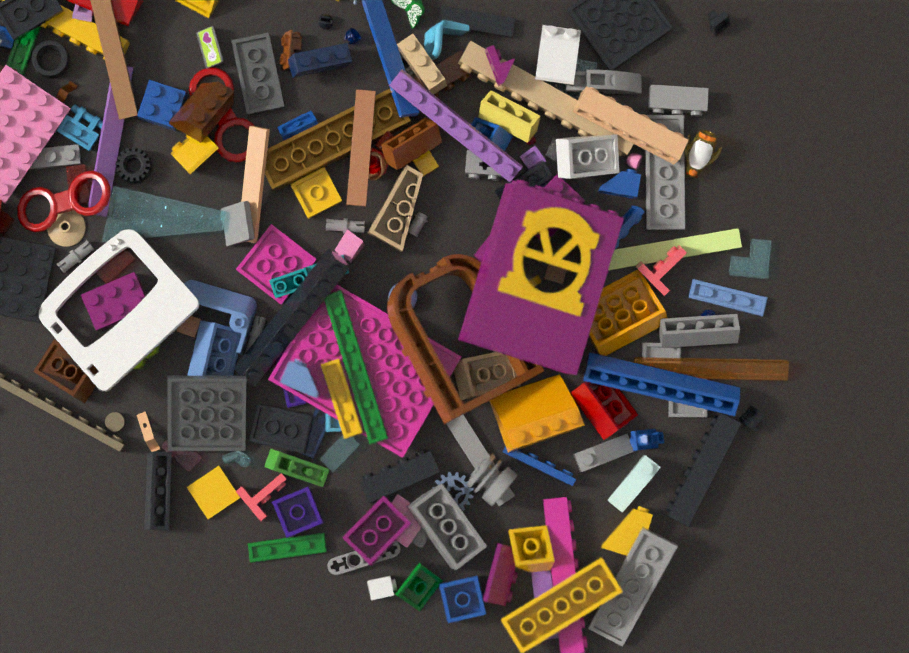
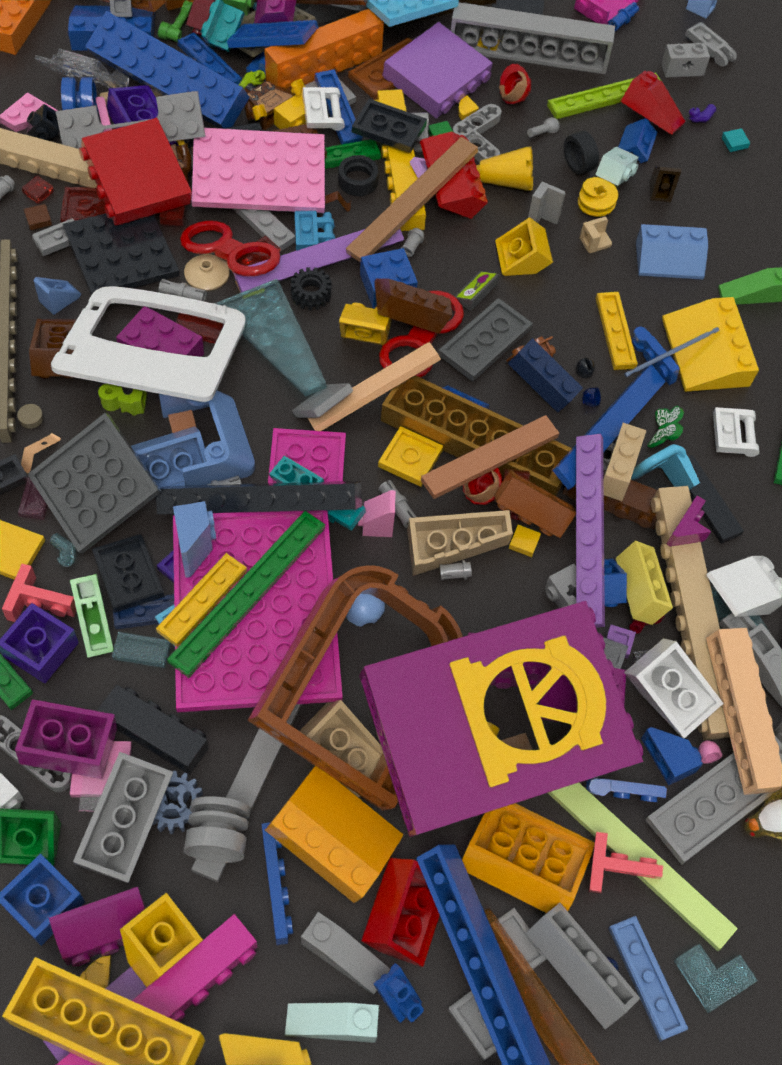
camera: 50 degrees right, 25 degrees down
none -> medium blue slope [34,277,81,315]
none -> yellow tile [80,956,112,989]
none -> light grey pin [401,228,424,257]

